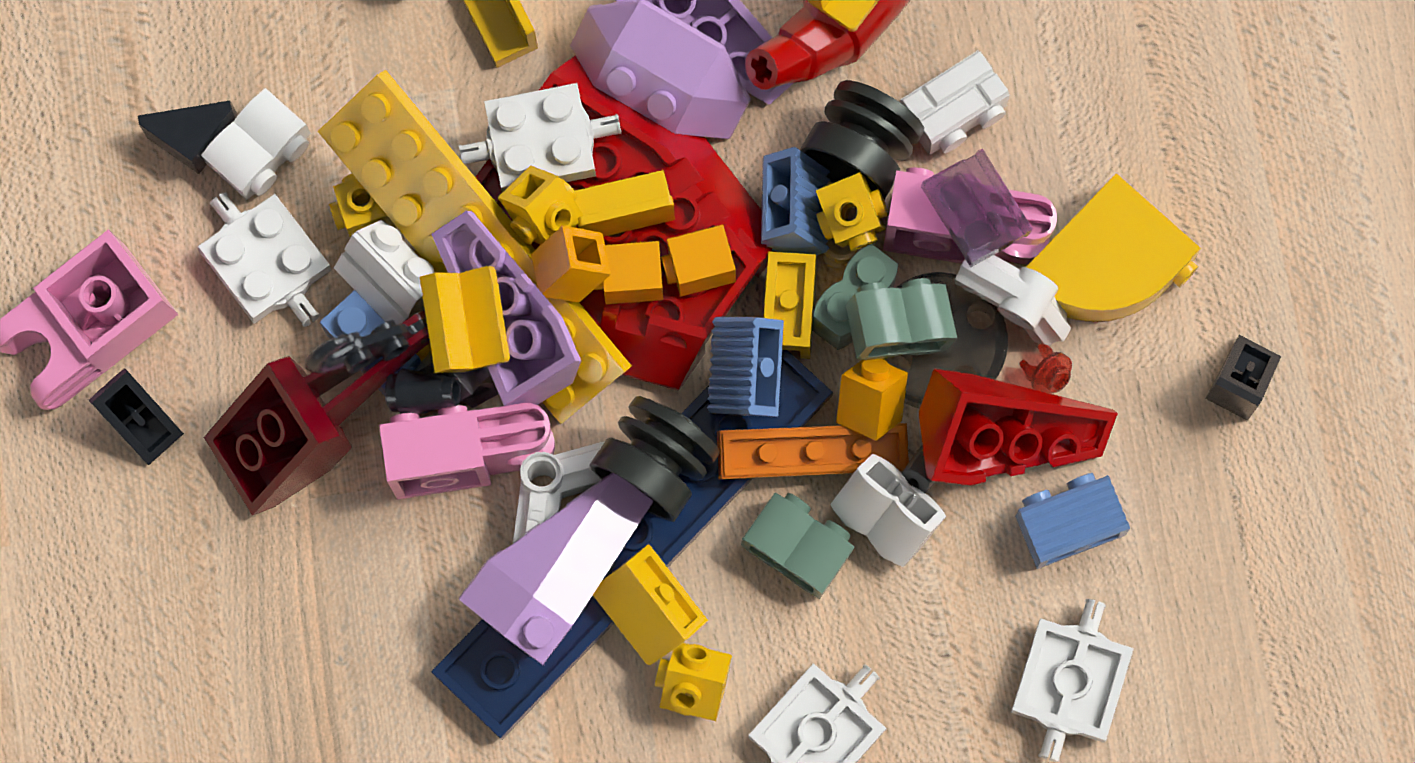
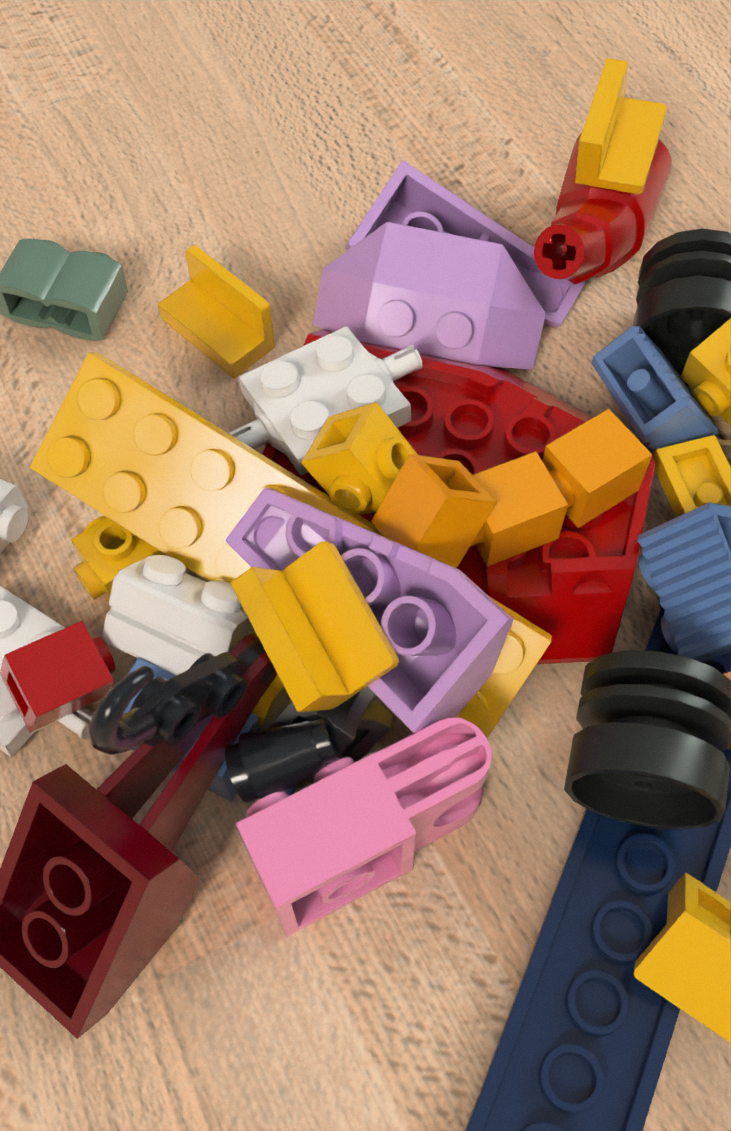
camera: 20 degrees left, 15 degrees down
lavender wedge [458,473,653,665] -> none
white piece [513,441,605,543] -> none
yellow panel [574,170,675,237] -> none
none -> red brick [0,620,116,733]

